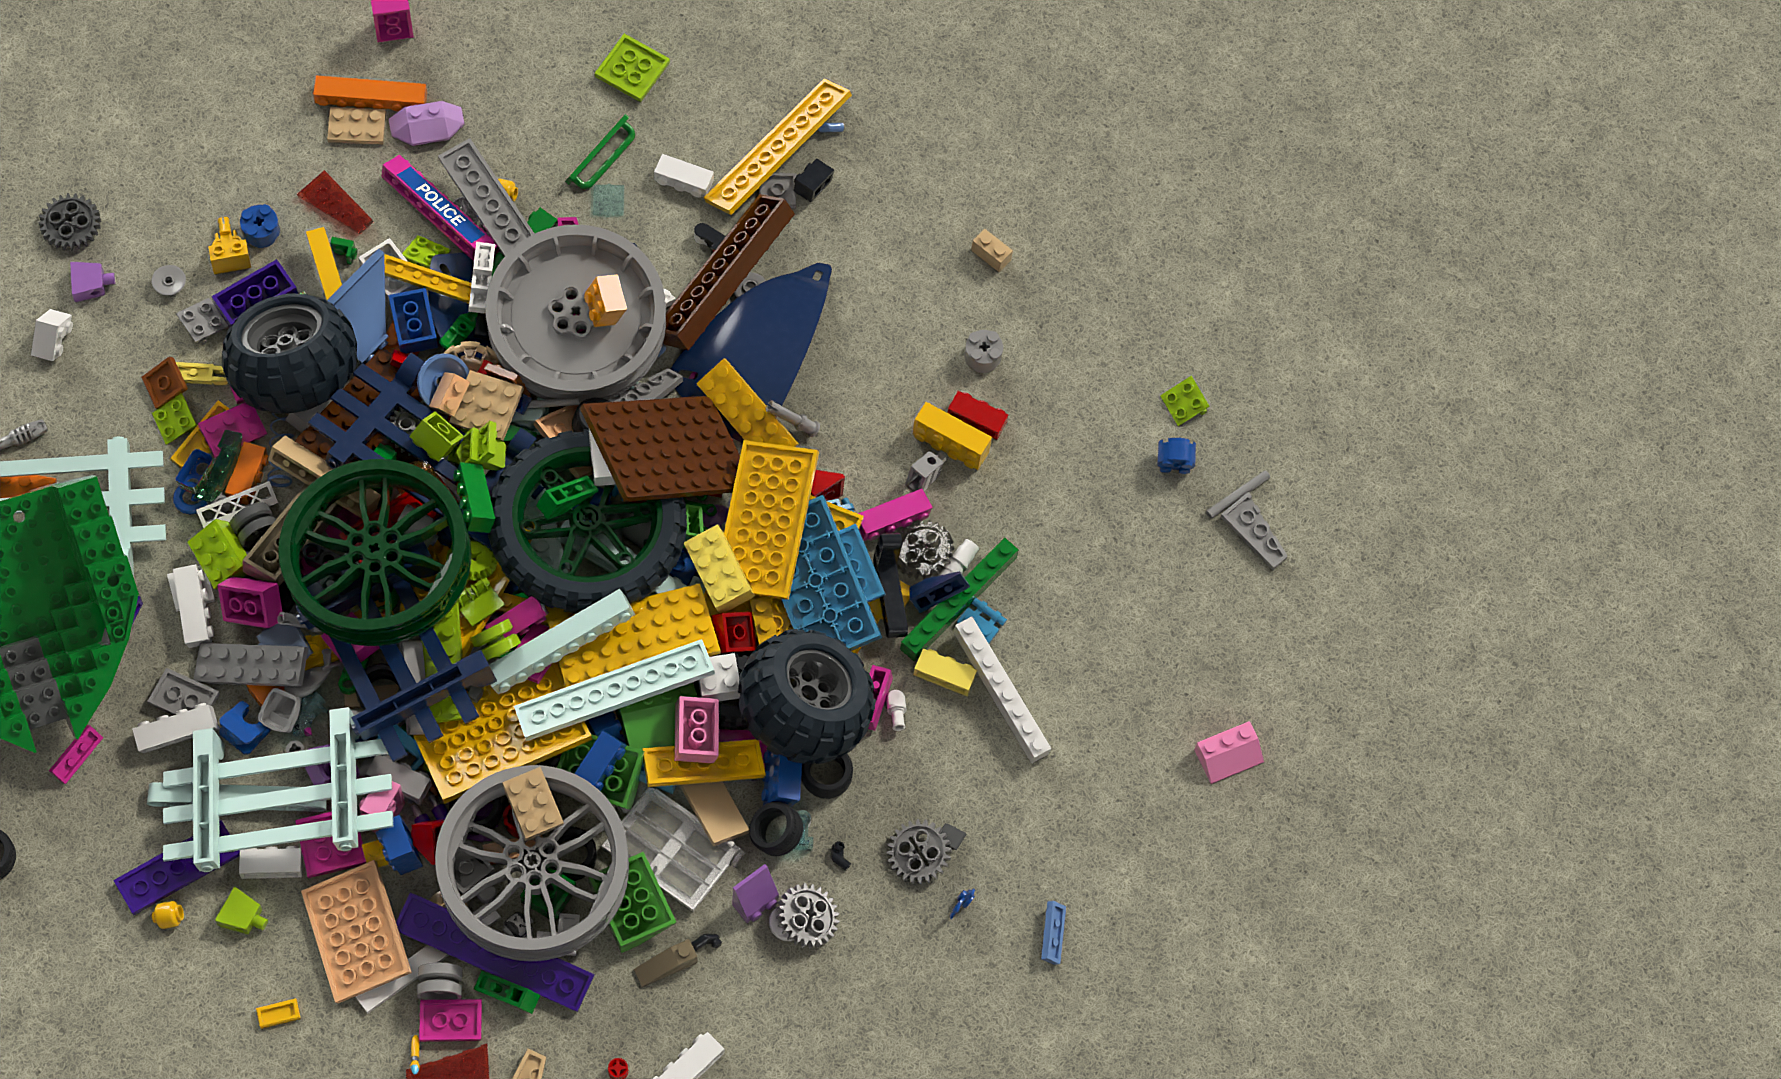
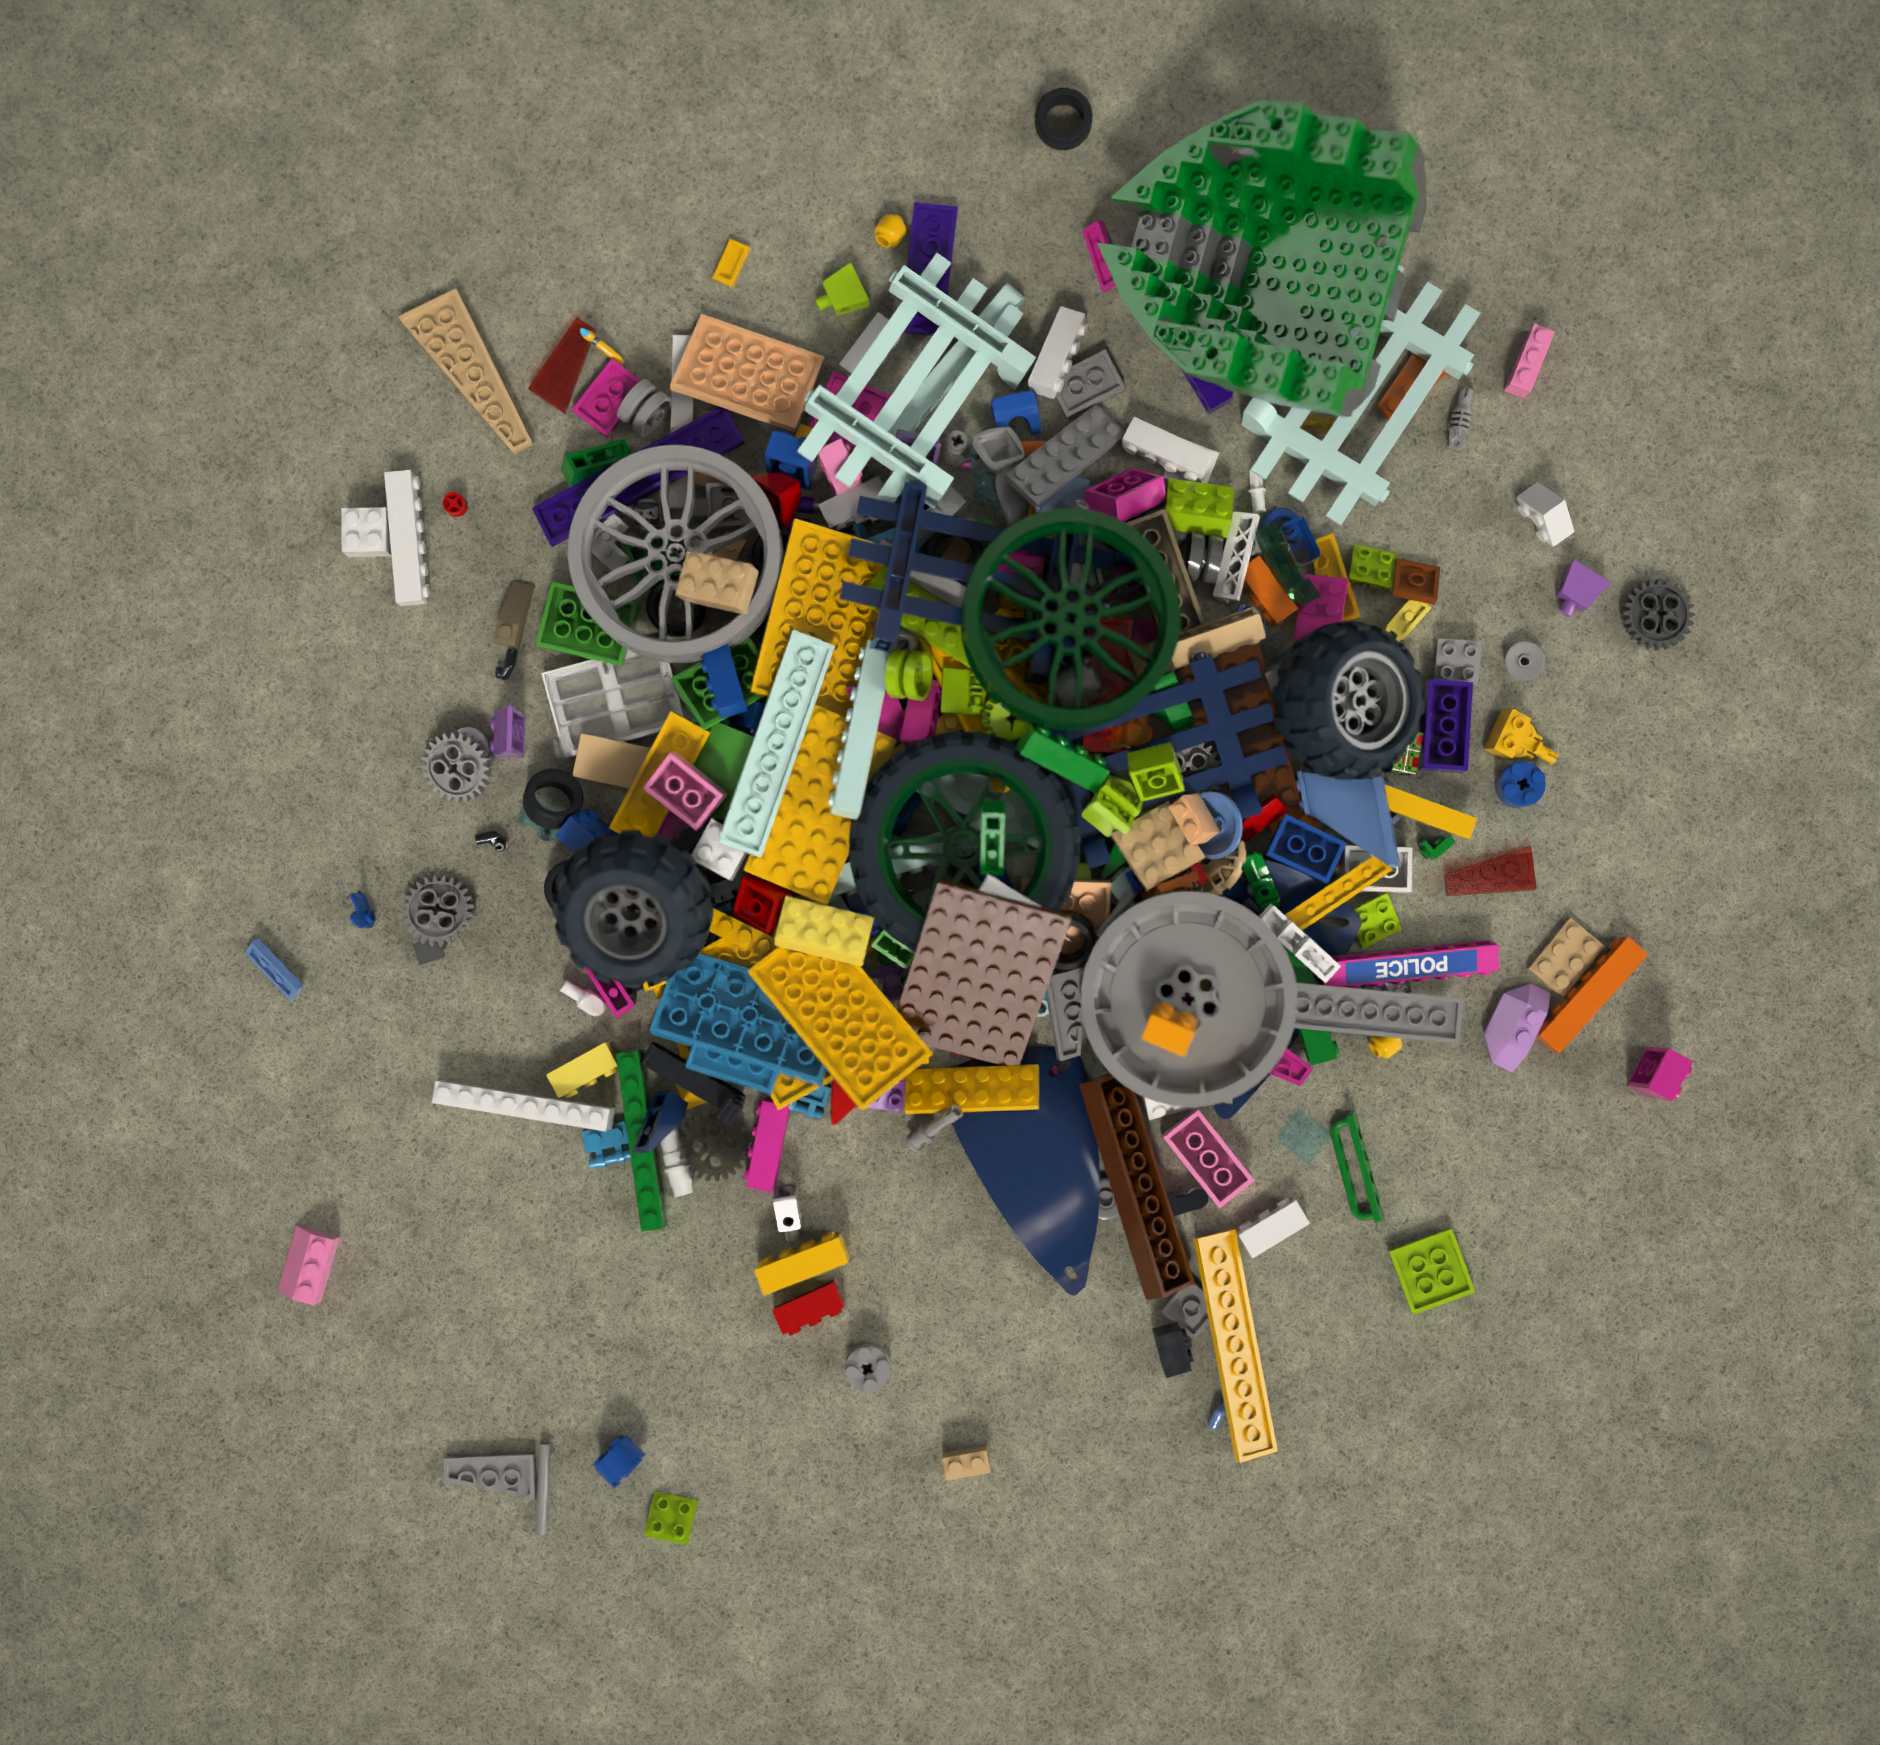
camera: 140 degrees right, 20 degrees up
none -> bright pink brick [1161,1108,1255,1209]
none -> white axle [1249,470,1266,513]

